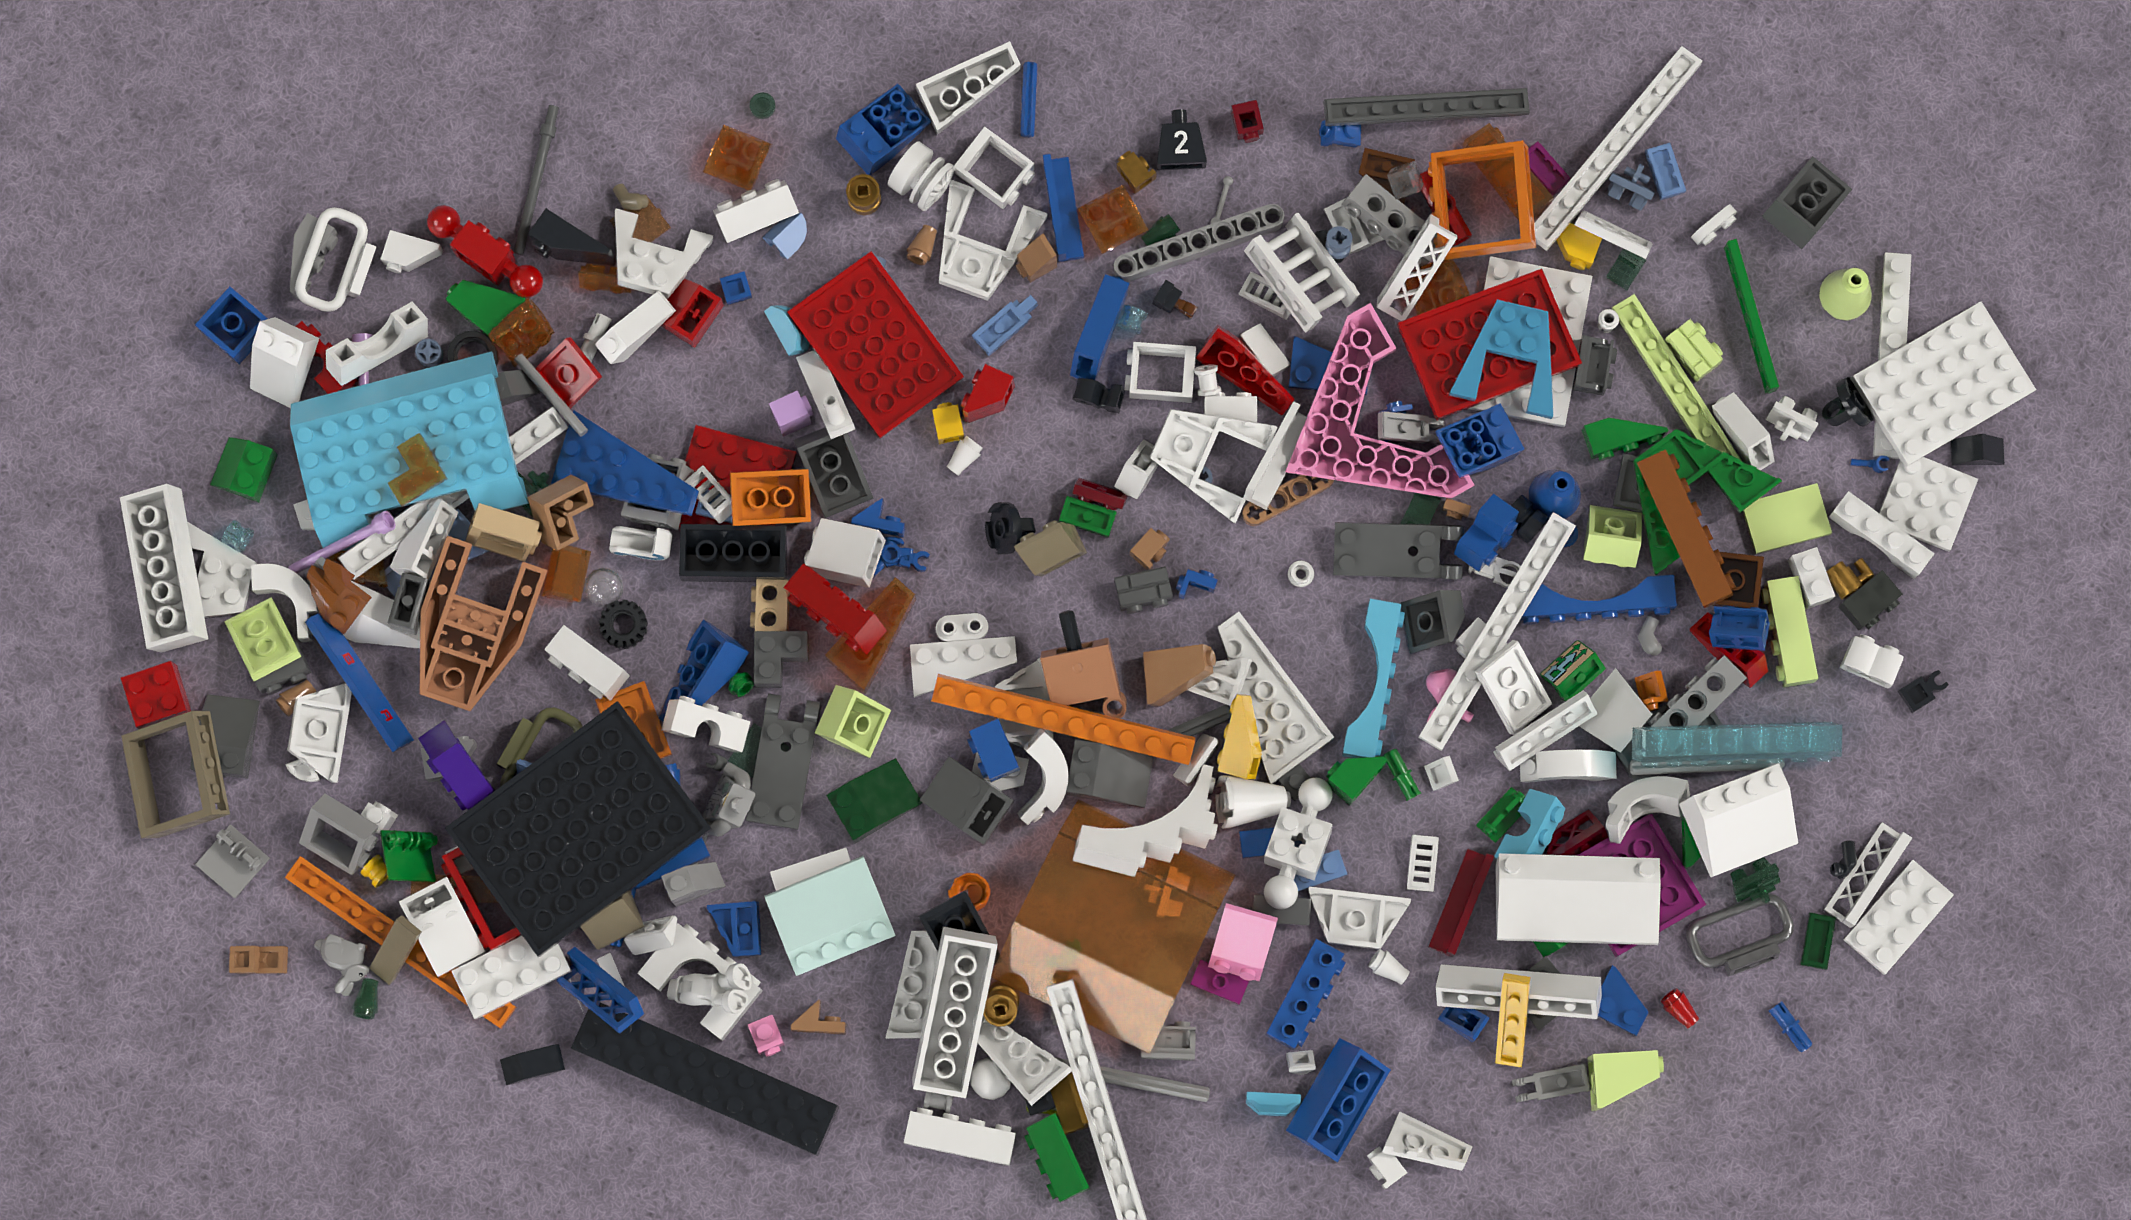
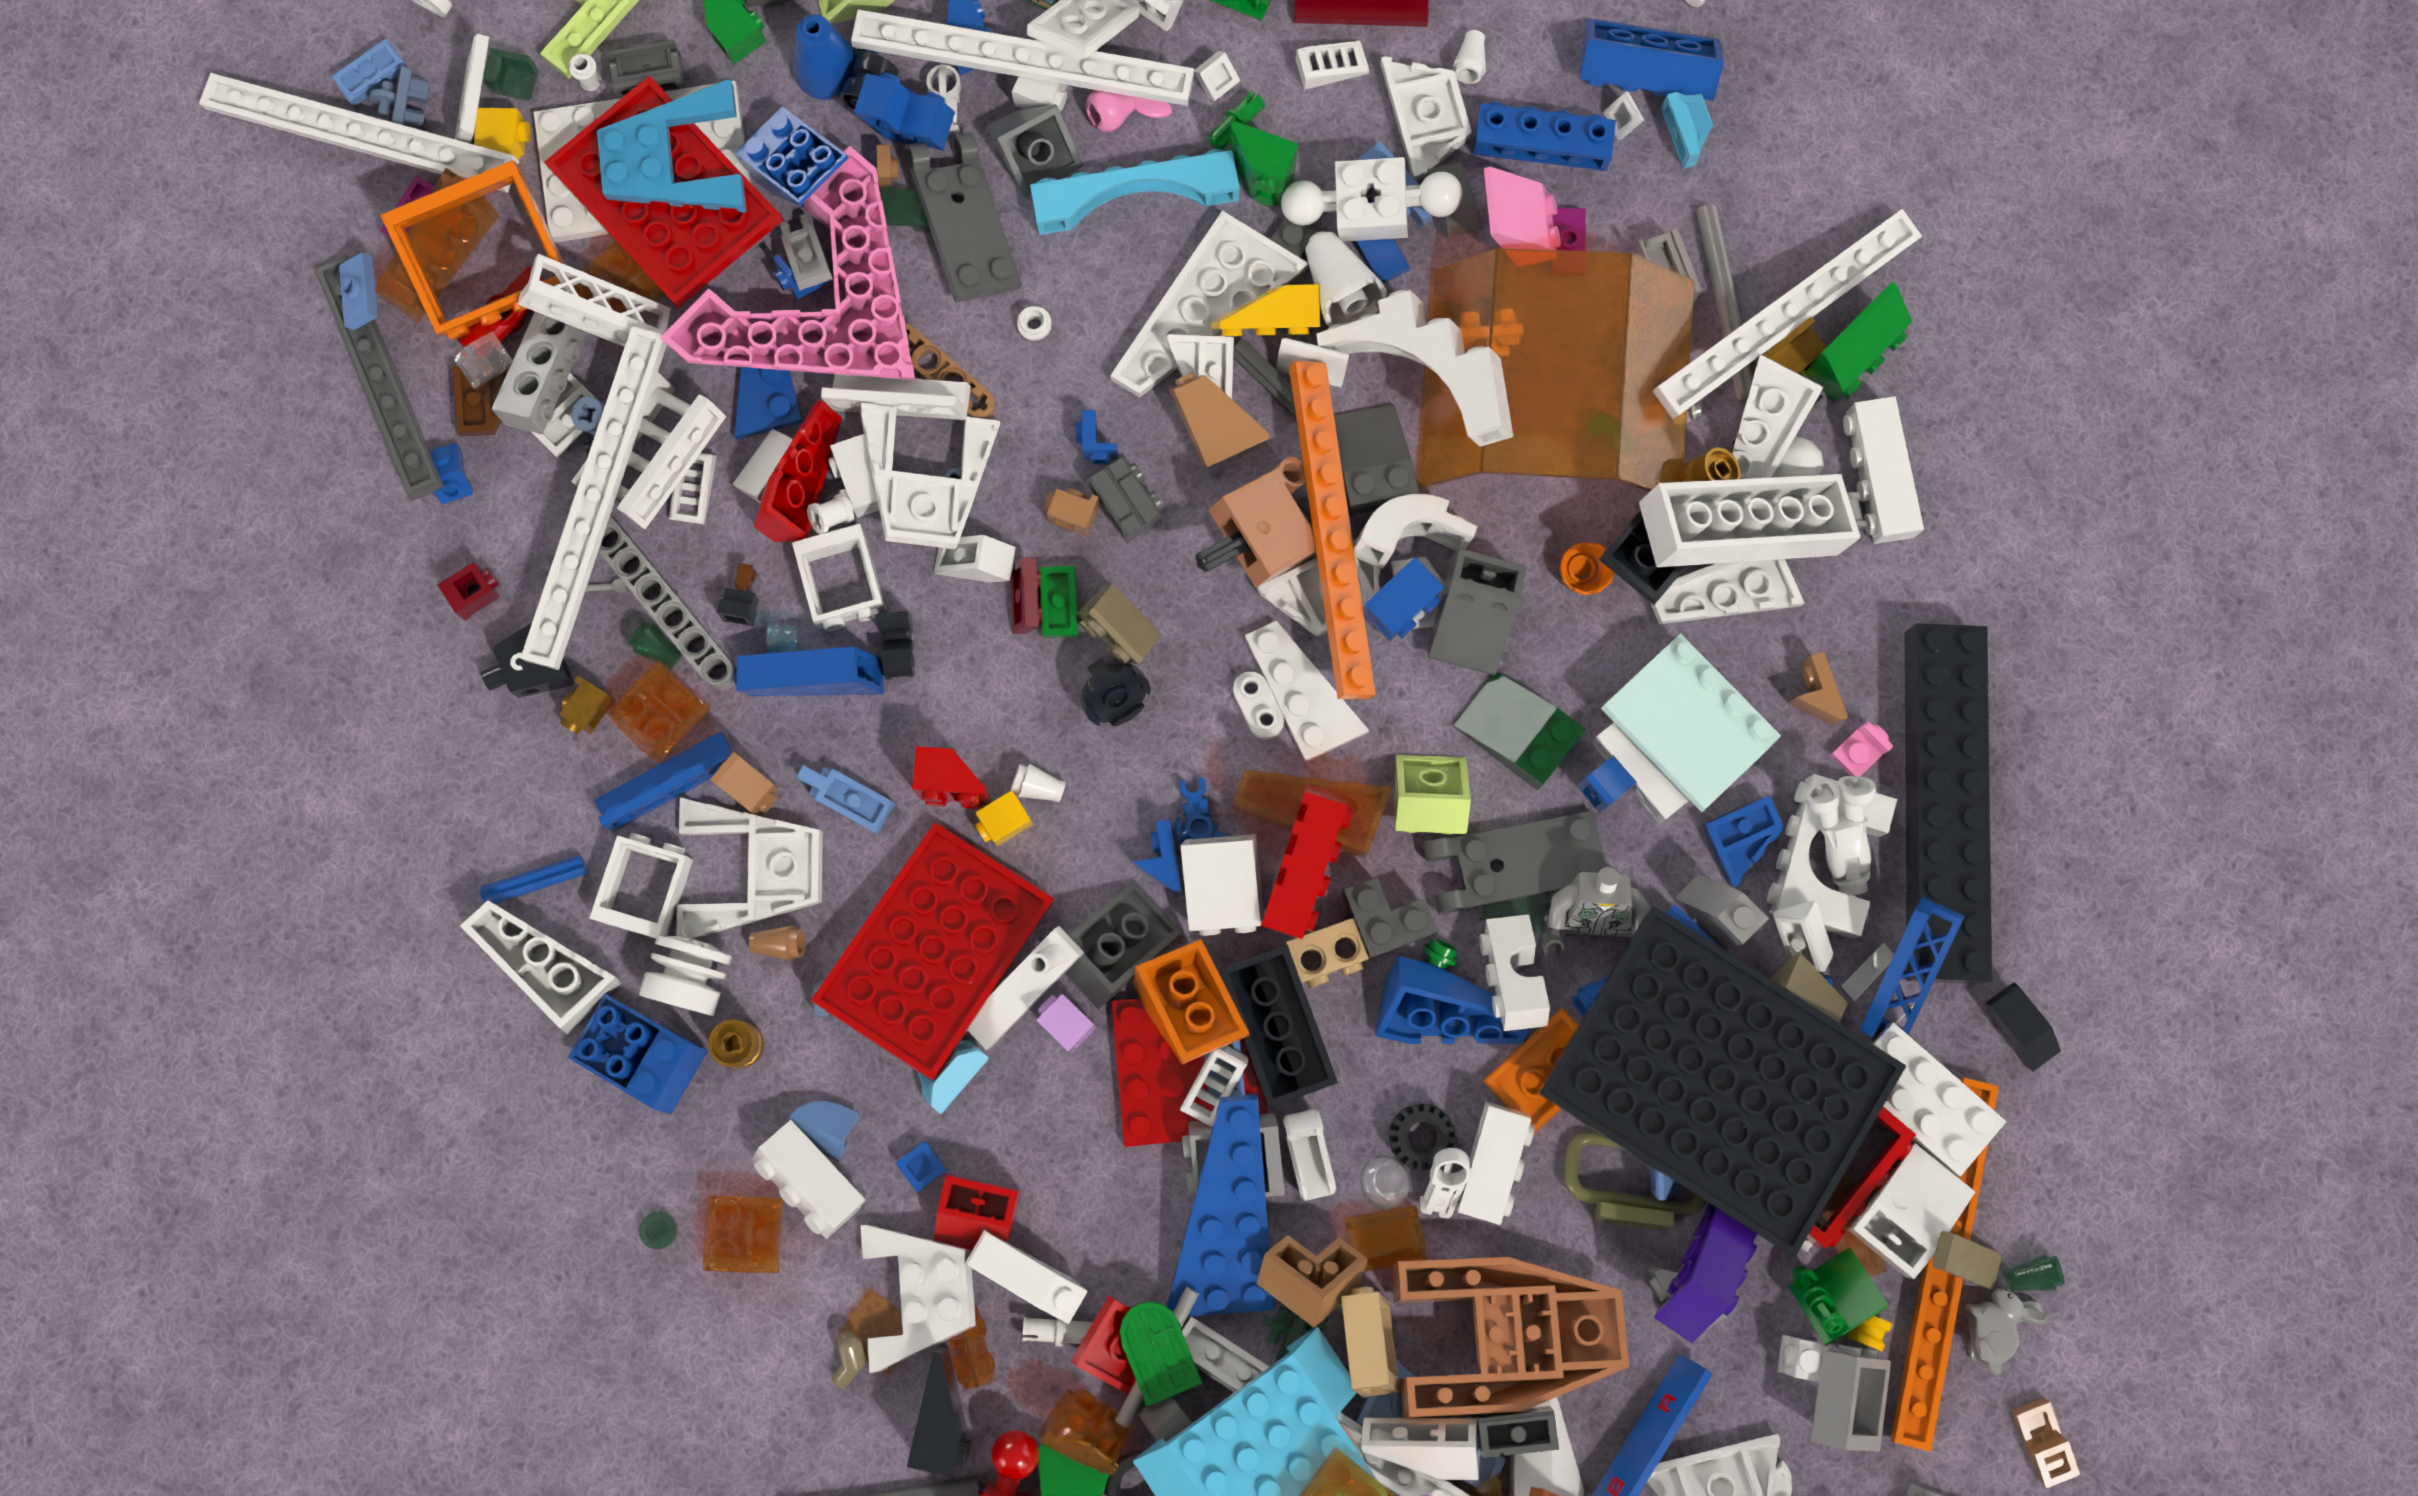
camera: 115 degrees left, 0 degrees up
none -> medium blue plate [339,252,378,330]
none -> white plate [521,326,667,670]
none -> green window [1120,1301,1202,1407]
none -> white piece [1420,1148,1471,1218]
none -> blue slope [1577,755,1637,813]

